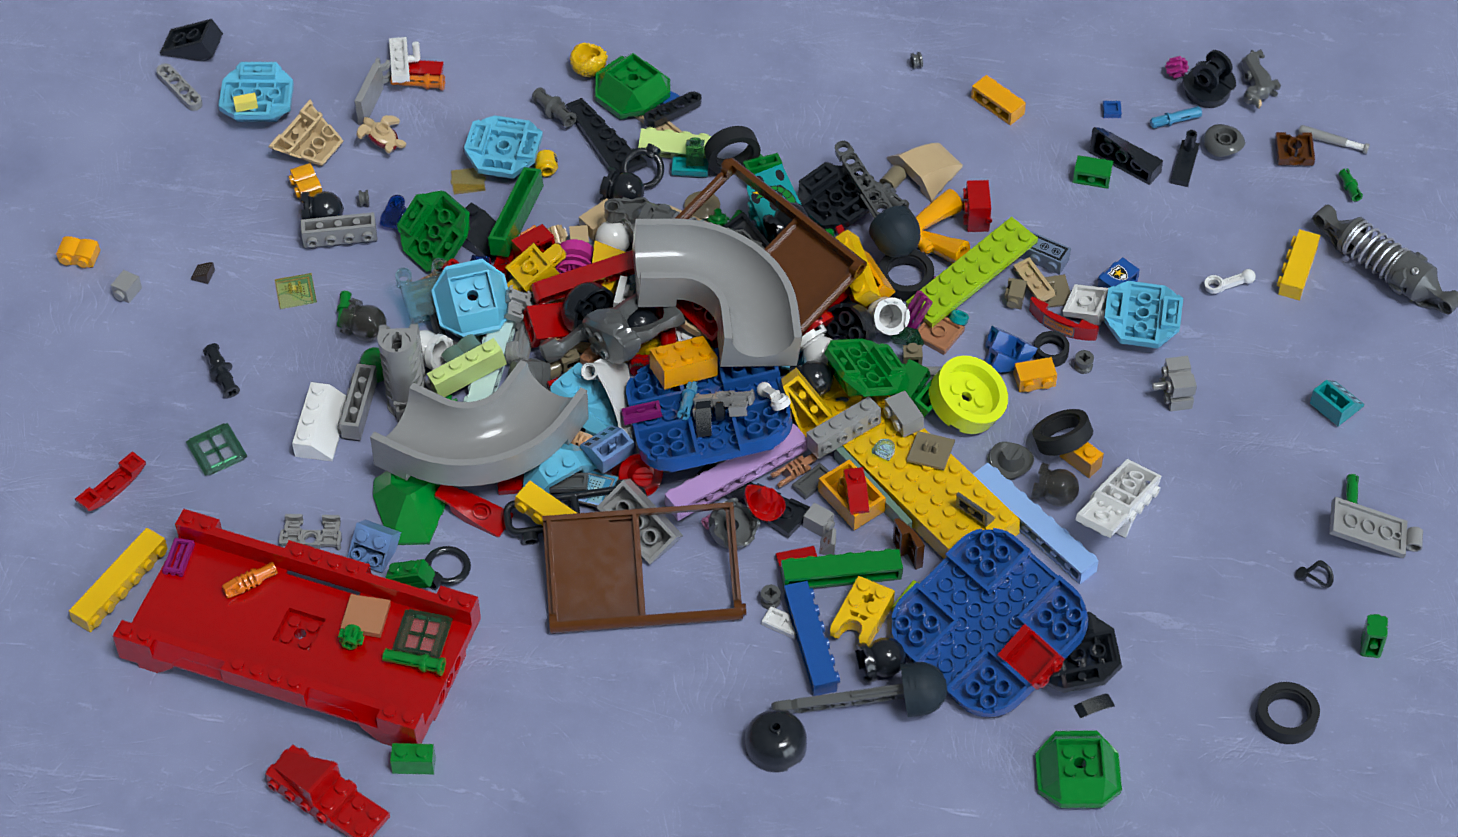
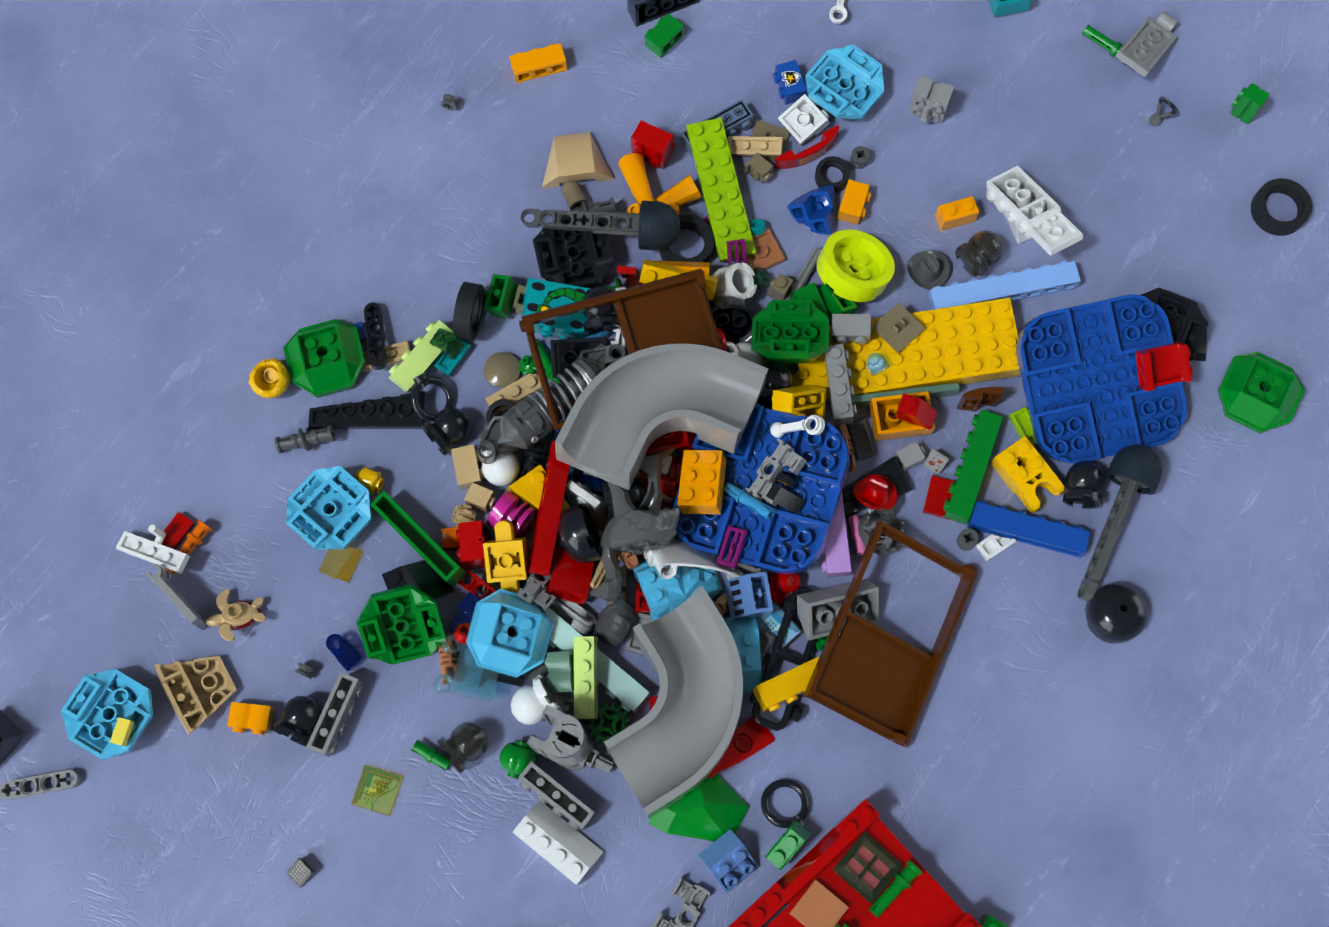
camera: 60 degrees left, 20 degrees up
black piece [203,343,240,398] -> none
dark grey slope [956,492,995,527] -> none
black tyre [1032,409,1093,456] -> none

